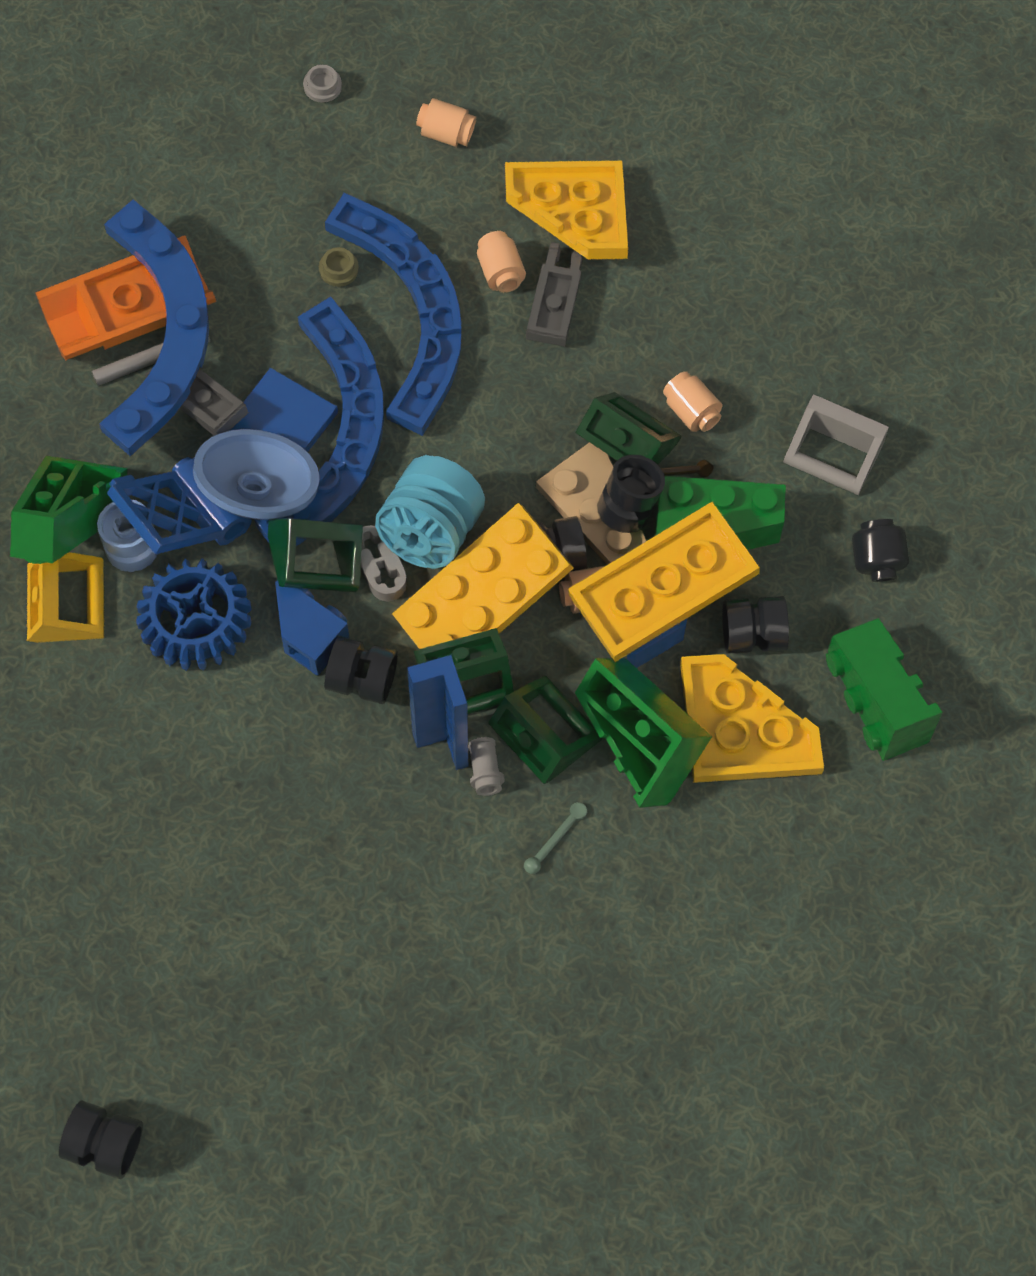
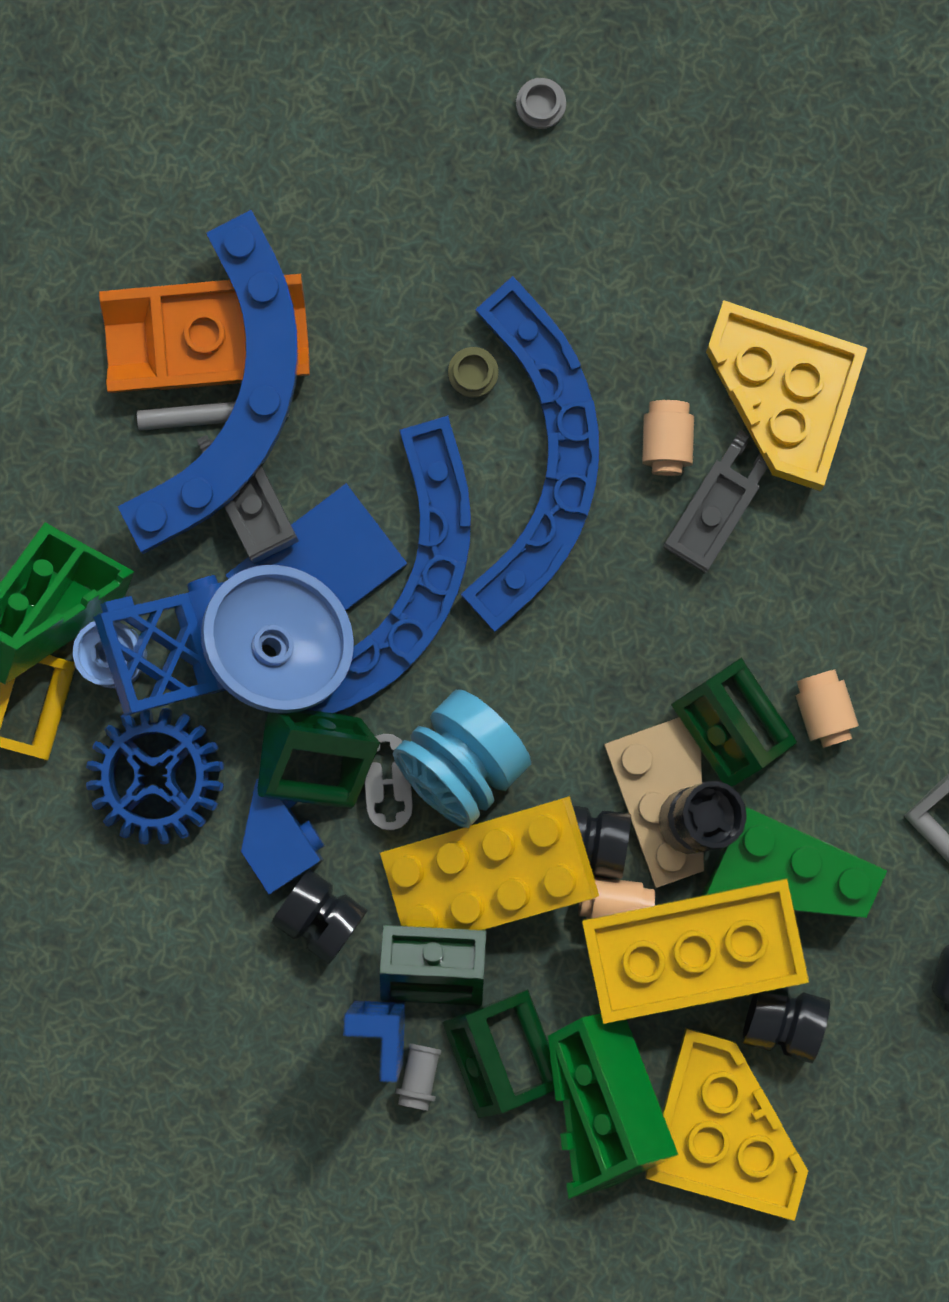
camera: 25 degrees right, 20 degrees up
light nougat brick [416,98,476,147] -> none
sand green hinge [524,802,587,874] -> none
dark brown hinge [661,459,714,478] -> none
green wedge [826,618,943,761] -> none

